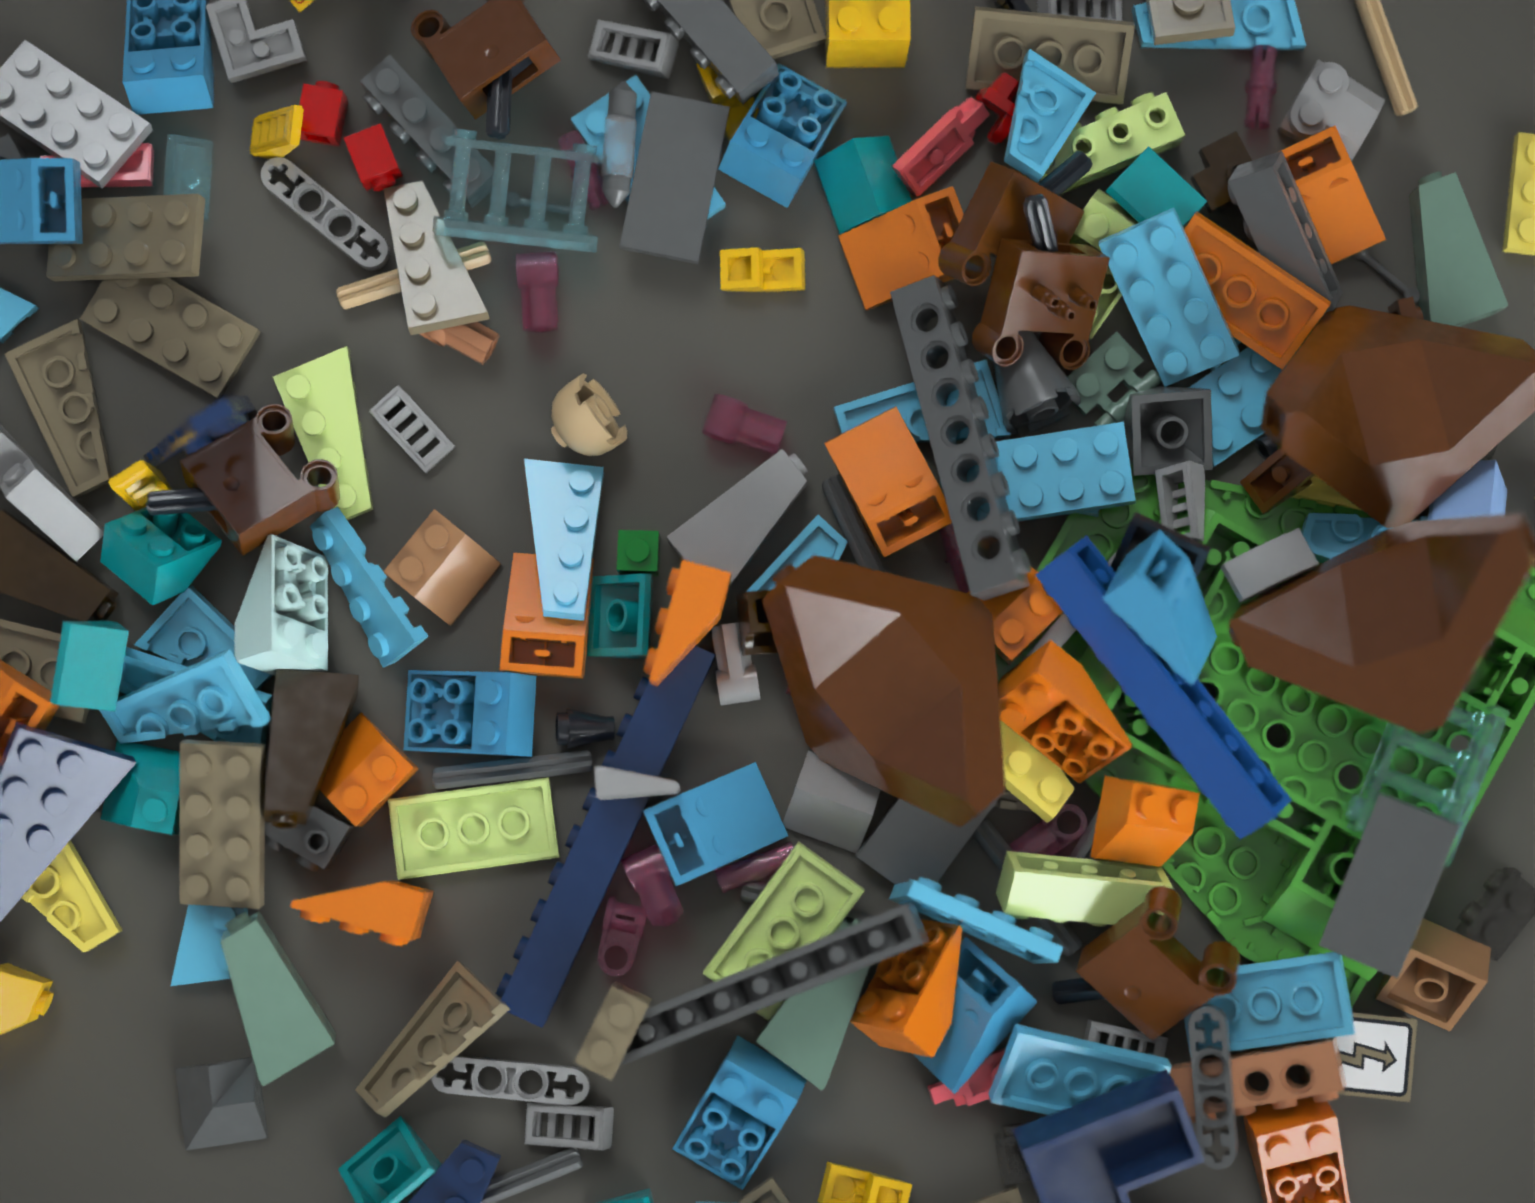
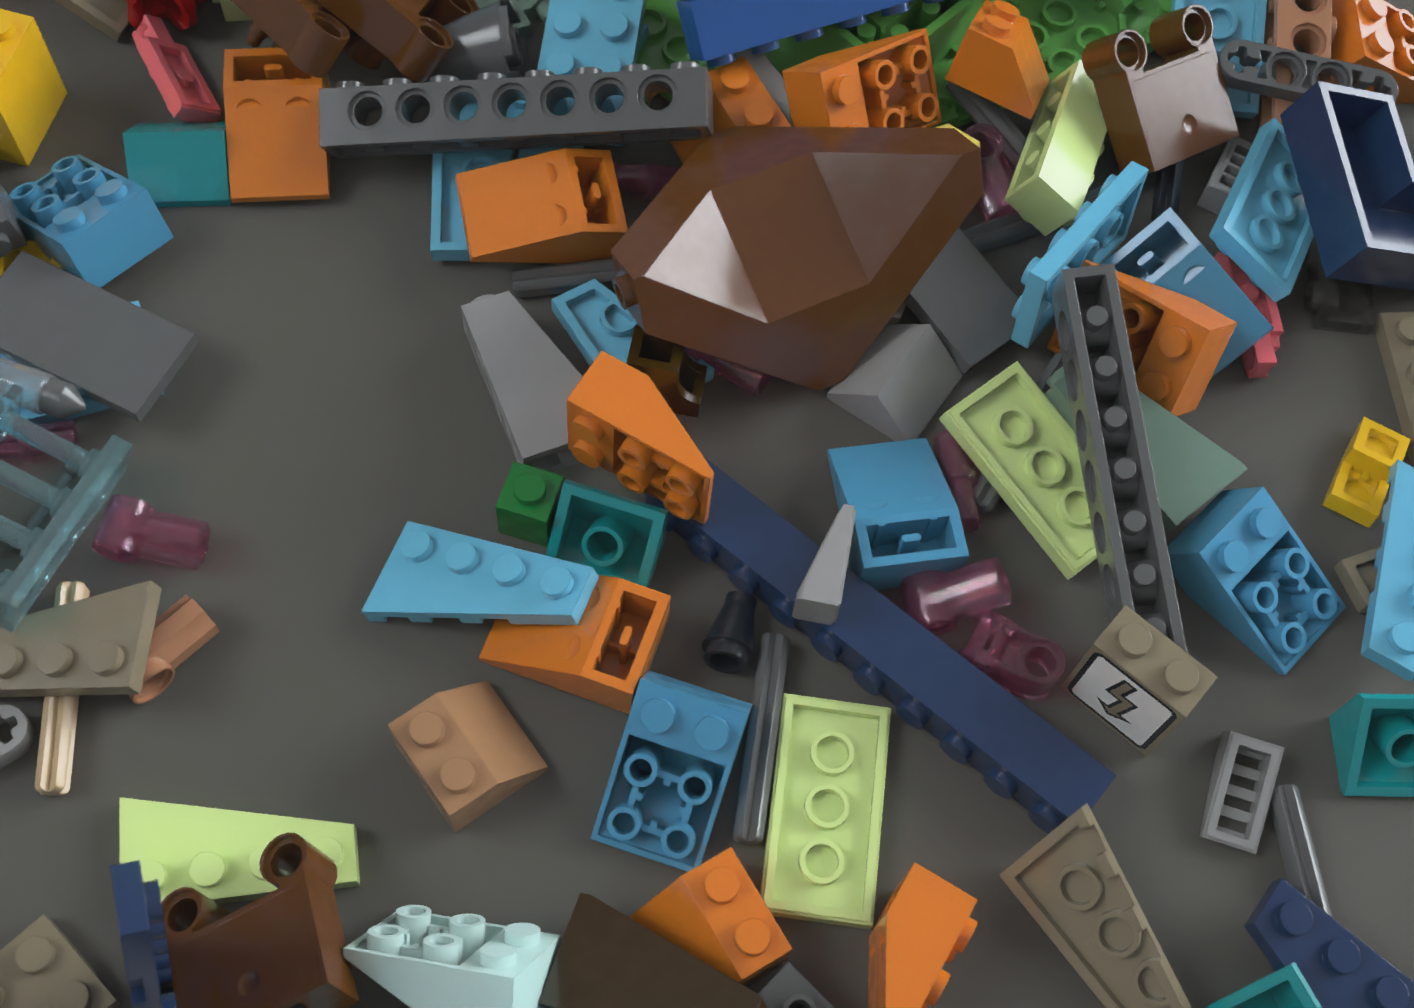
camera: 75 degrees left, 20 degrees down
medium azure wing [310,507,429,668] -> none
light grey slope [369,385,455,474] -> none
light grey beam [431,1055,590,1105] -> none
tan cylinder [551,373,627,456] -> none
clear pink piece [702,394,787,455] -> none
light grey piece [712,623,761,706] -> none
yellow slope [720,247,805,292] -> none

